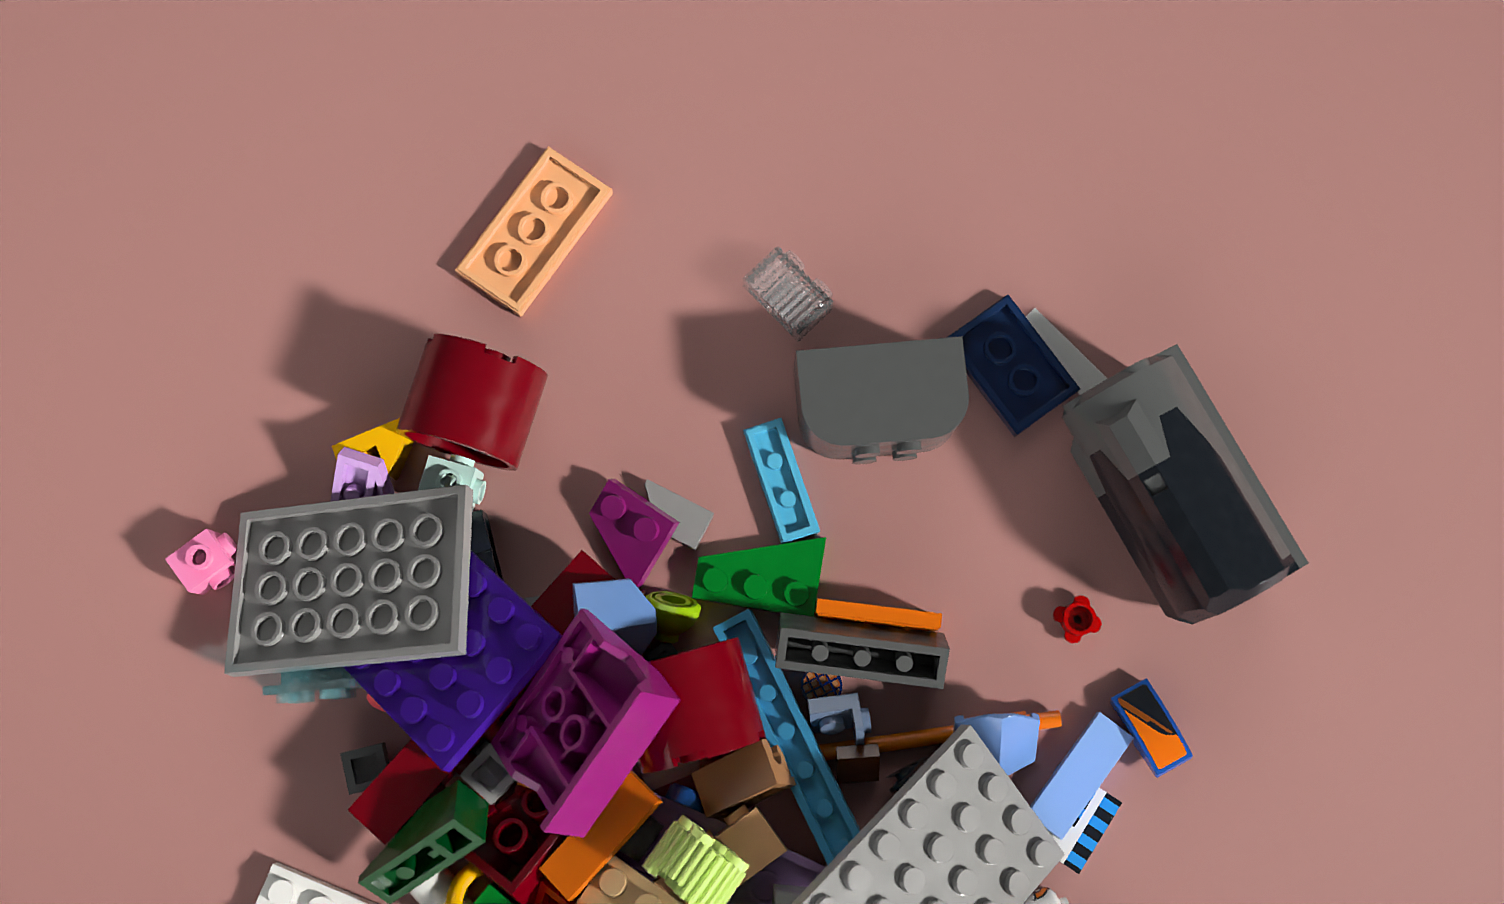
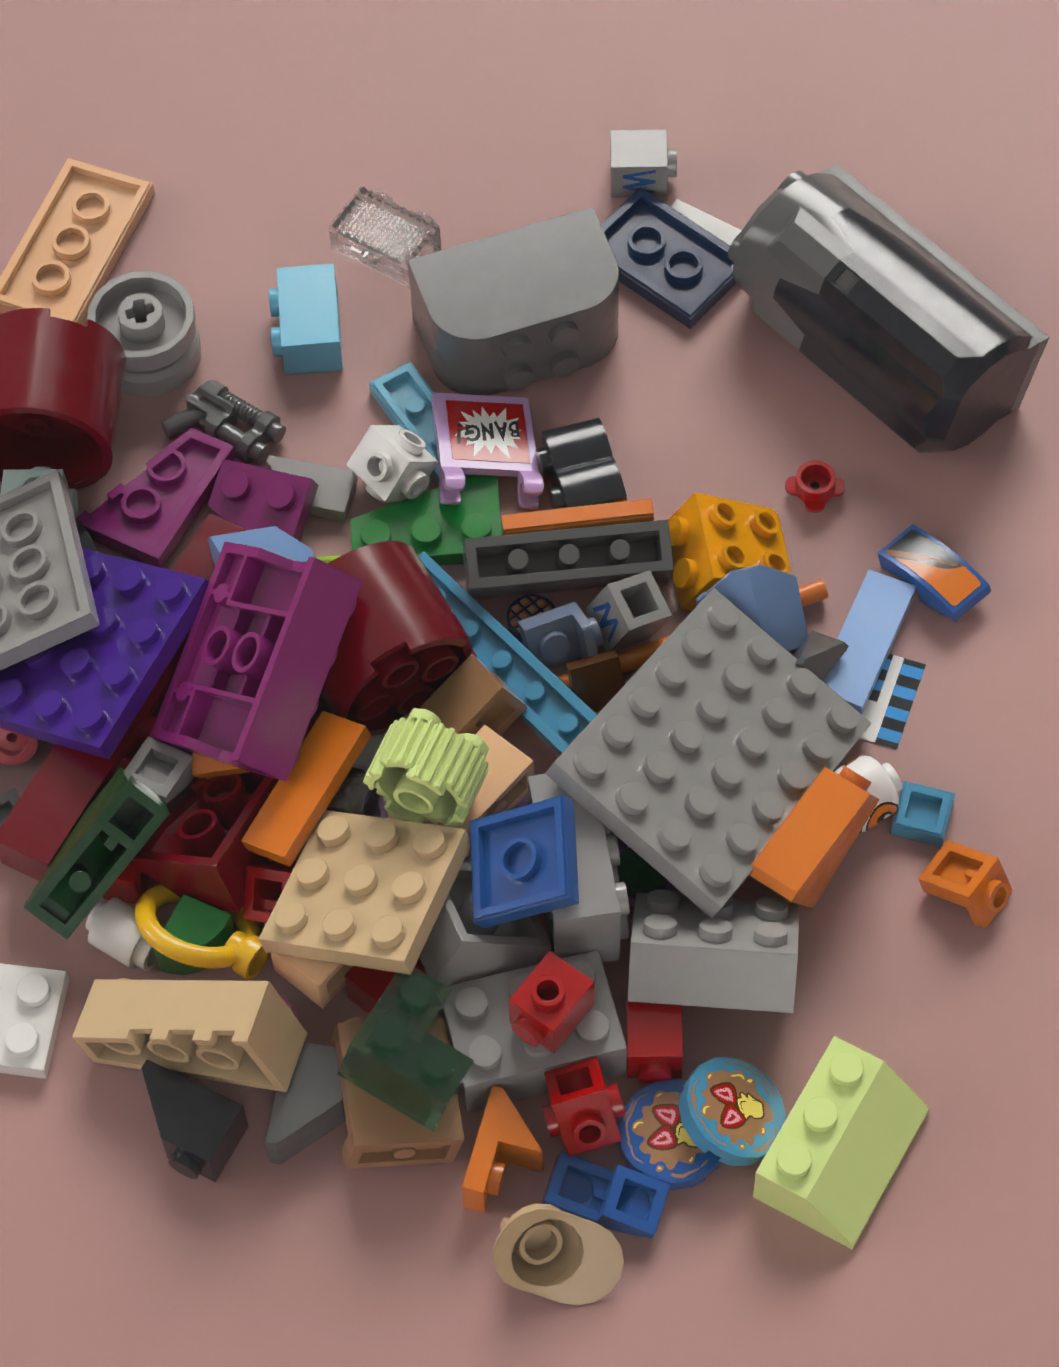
camera: 10 degrees left, 20 degrees down
none -> magenta wing [75,428,236,568]
none -> light grey wheel [88,271,201,397]
none -> dark grey piece [161,380,286,463]
none -> medium azure brick [269,263,343,375]
none -> white brick [346,425,439,503]
none -> flag [431,392,544,509]
none -> black brick [535,418,627,509]
none -> light grey brick [585,570,672,652]
none -> brick [610,129,677,197]
none -> light orange bracket [668,492,792,611]
none -> dark grey slope [793,631,849,680]

